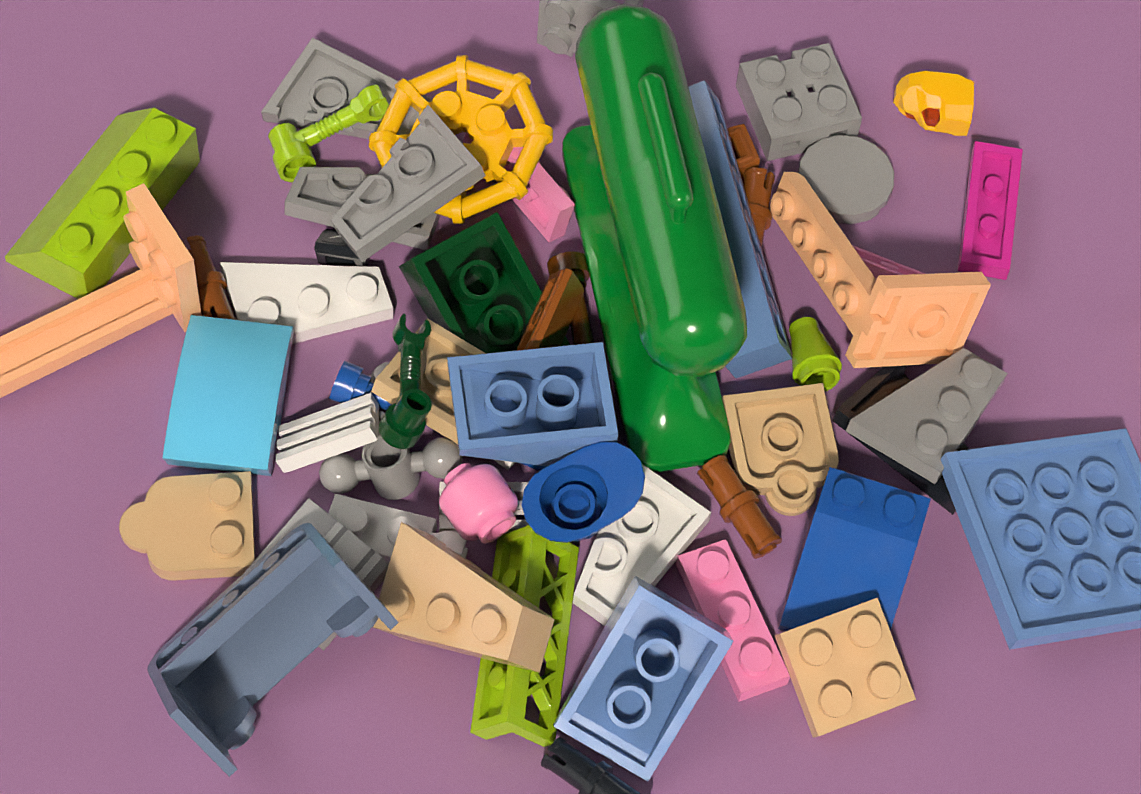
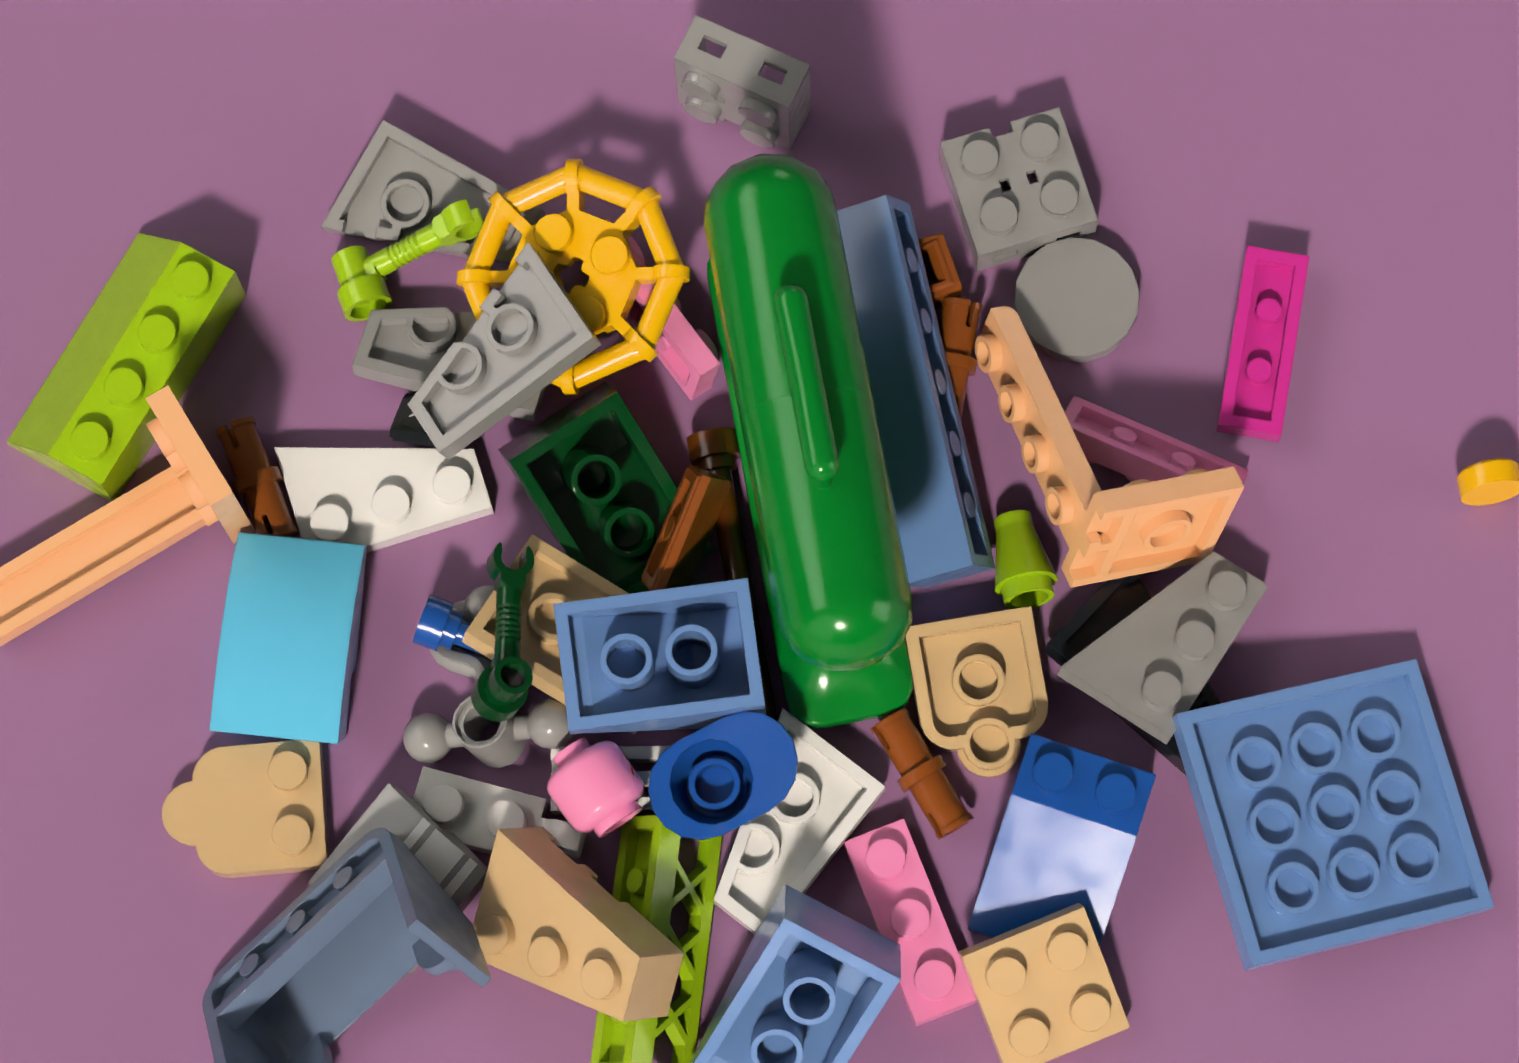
camera: 10 degrees right, 15 degrees up
white tile [276,393,379,473] -> none
yellow rock [893,71,974,136] -> none

